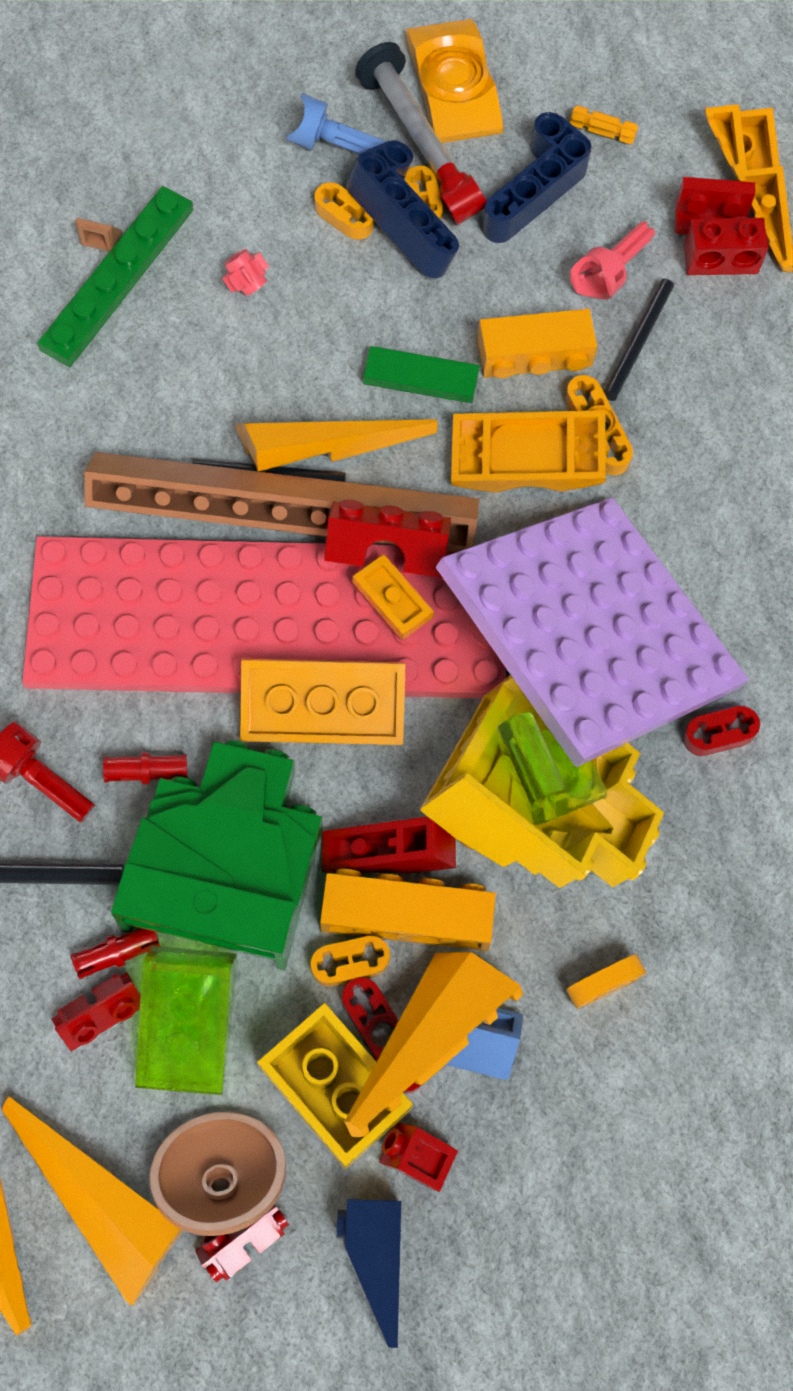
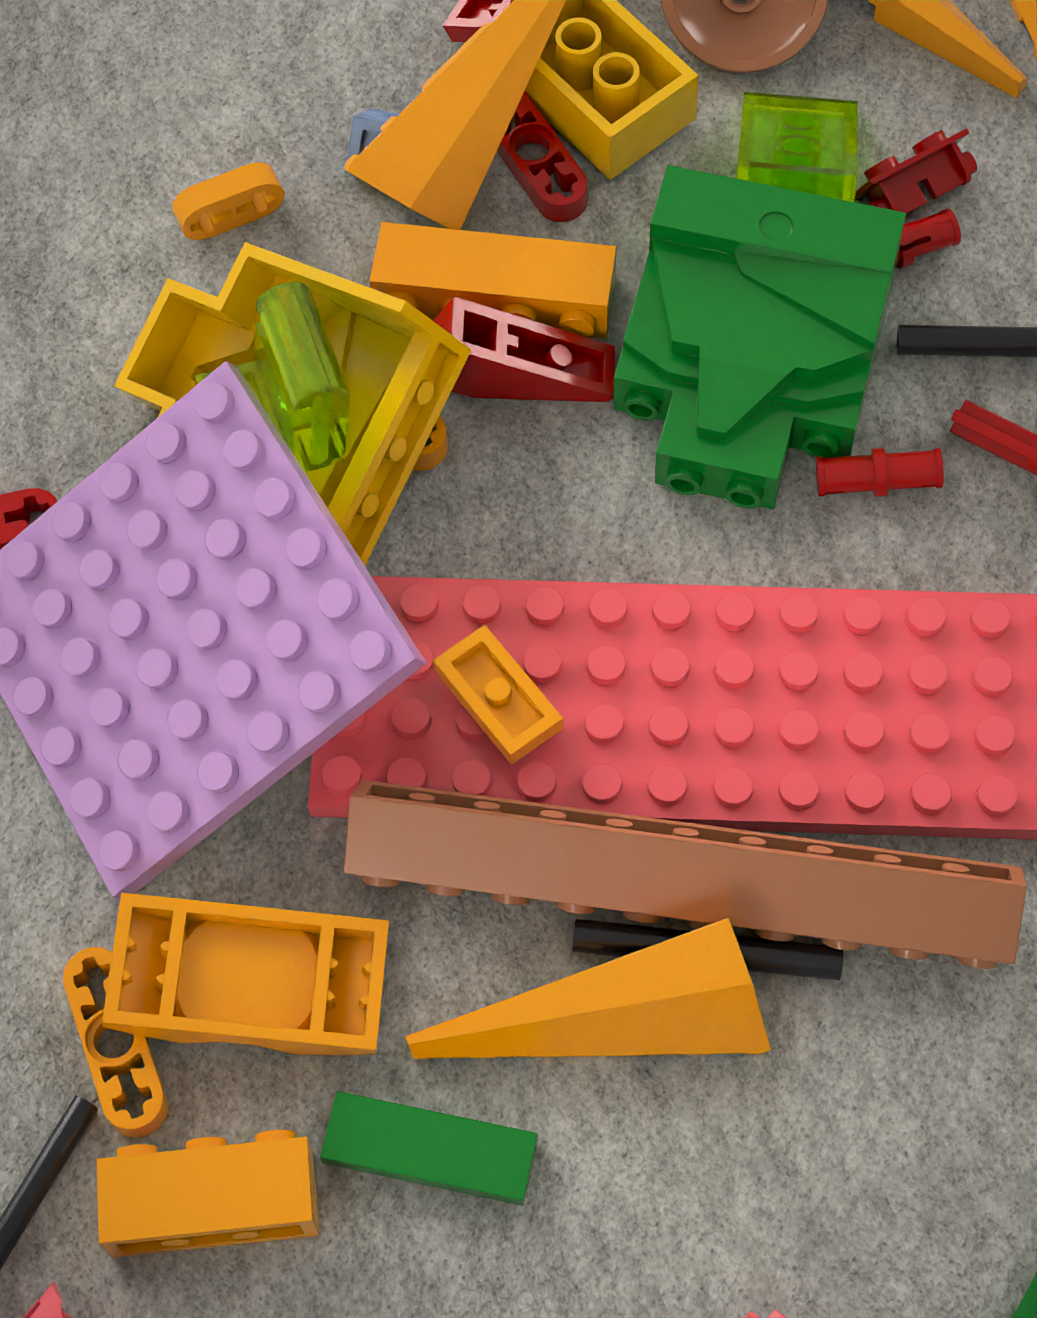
camera: 170 degrees left, 5 degrees down
light orange plate [240,658,406,745] -> none
light orange beam [311,936,390,987] -> none
red arch [324,500,452,578] -> none

